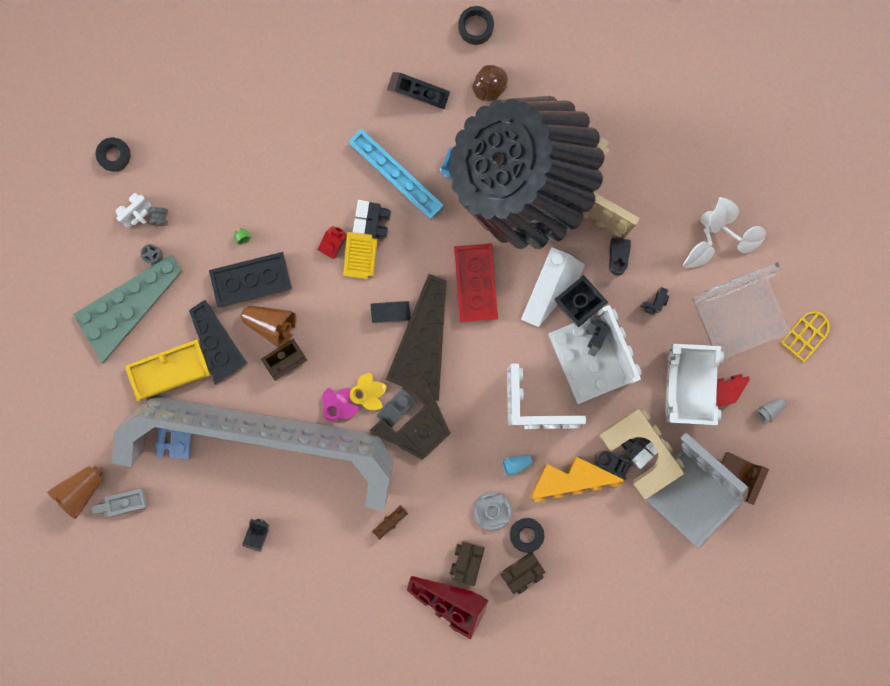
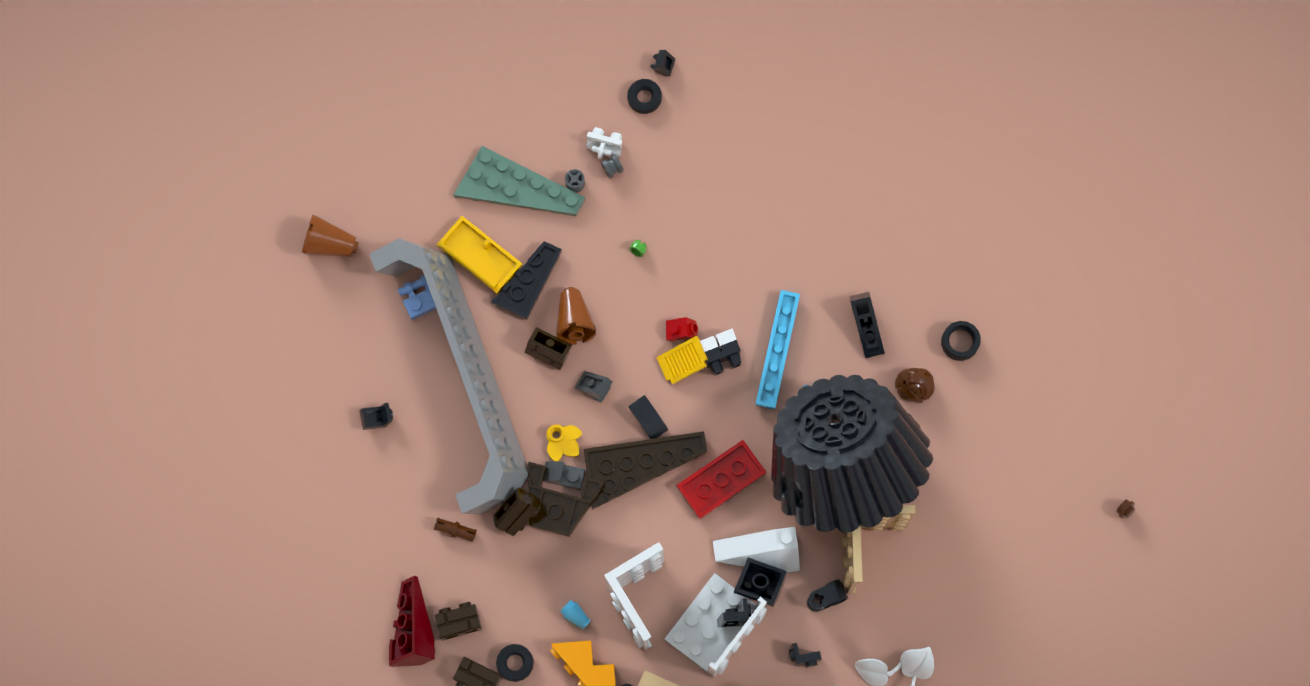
camera: 60 degrees right, 10 degrees down
light grey hinge [91,488,148,516] -> none
black plate [209,252,293,308] -> none
dark pink plate [322,388,359,422] -> none
light grey tile [473,492,512,531] -> none
none -> dark brown brick [493,487,539,536]
none -> dark grey slope [574,371,613,402]
none -> black tile [650,50,675,76]

